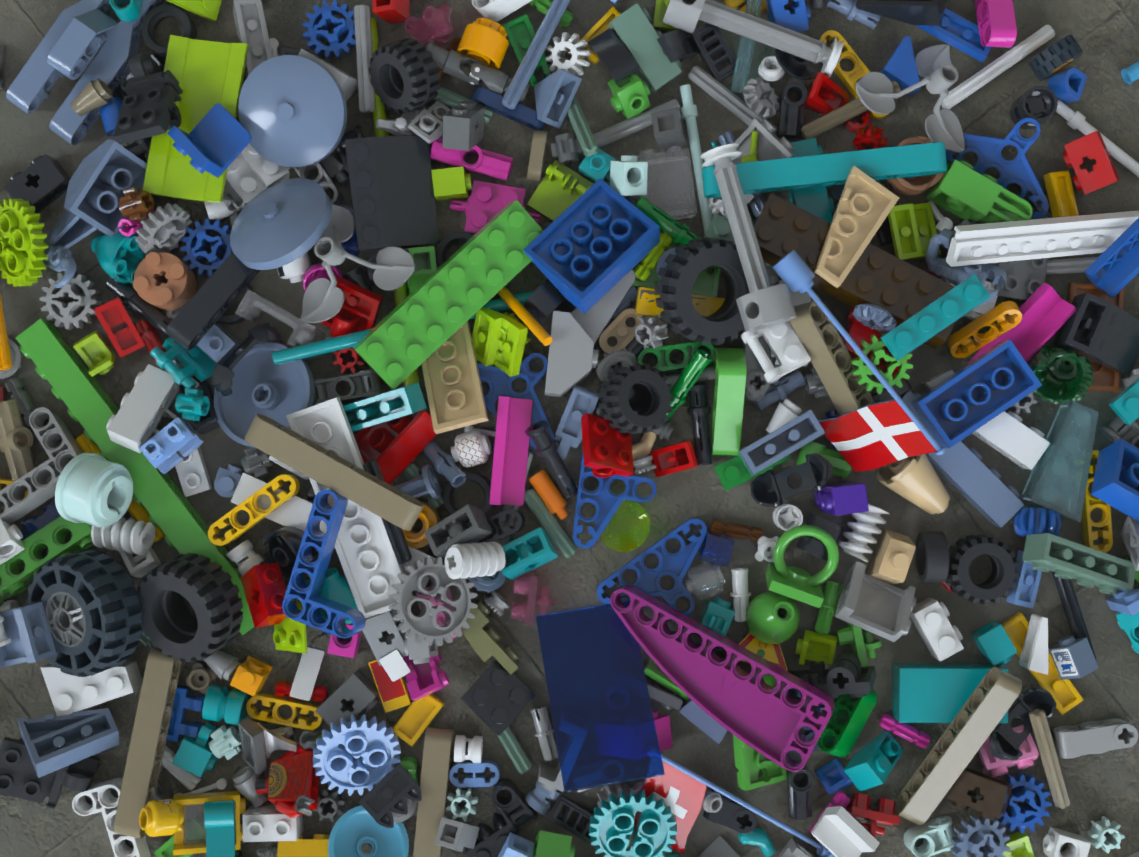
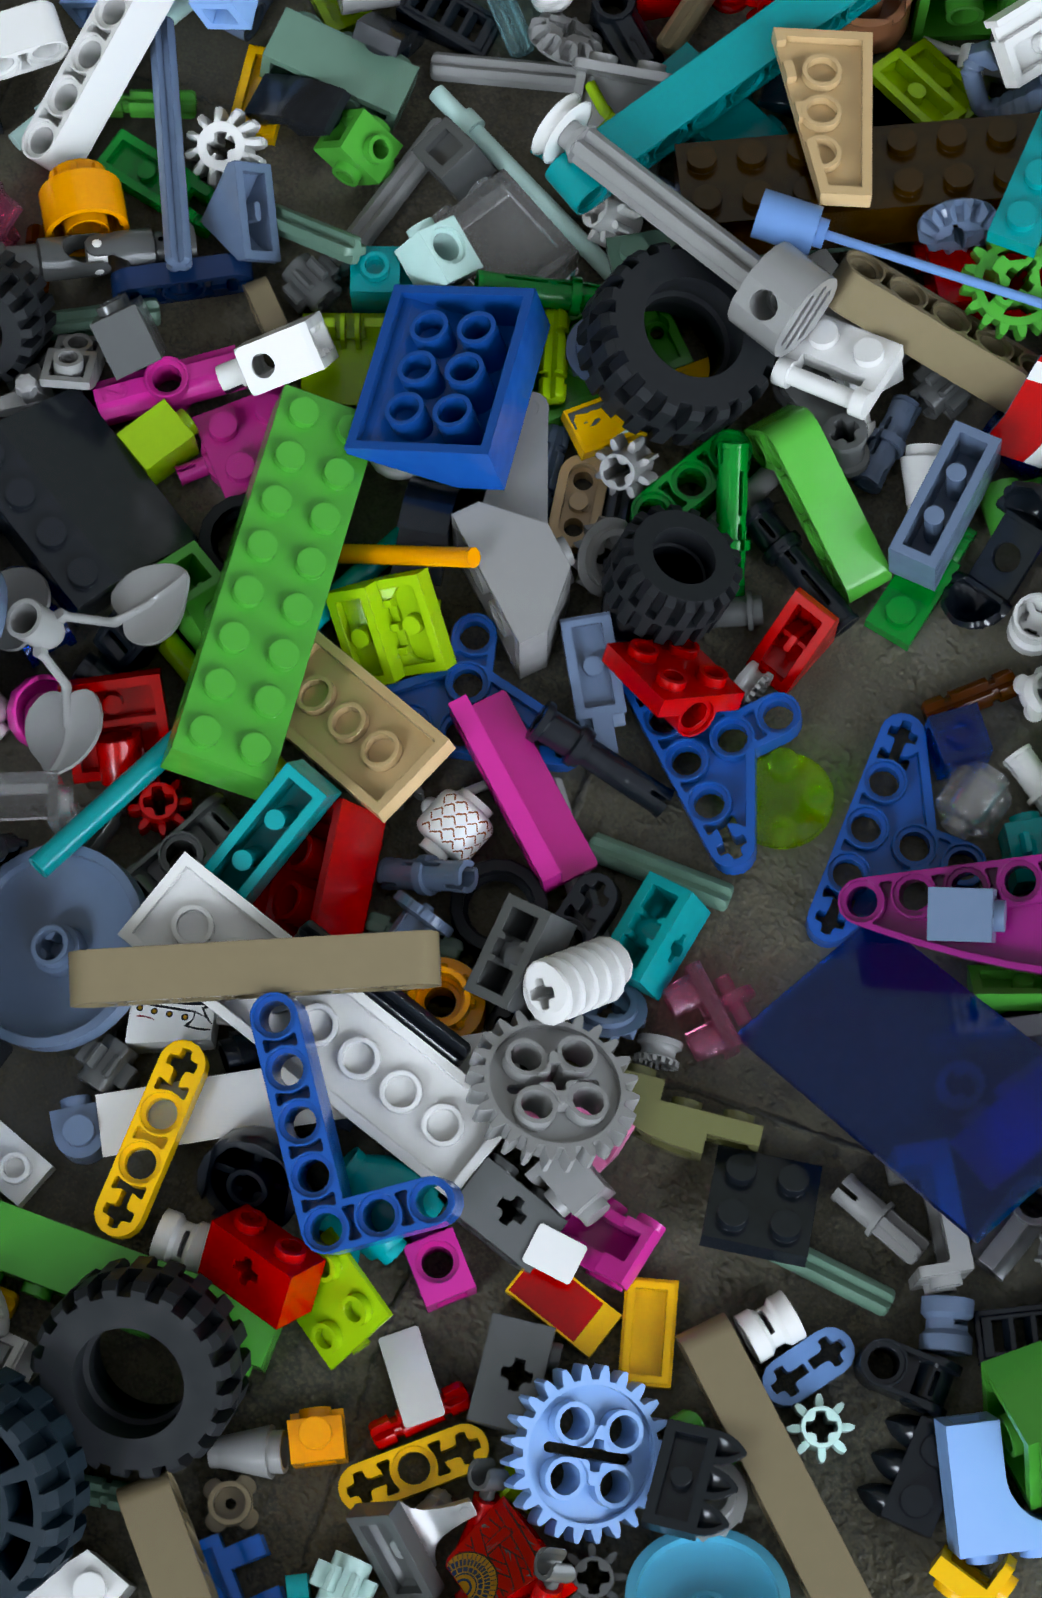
camera: 35 degrees left, 15 degrees down
teal wheel [202,685,250,725] -> none
light grey brick [434,817,480,852] -> none
orange cylinder [528,469,570,520] -> none
tan arm [632,432,657,461] -> none
none -> white torso [215,310,339,396]
none -> sand blue brick [927,887,1007,943]

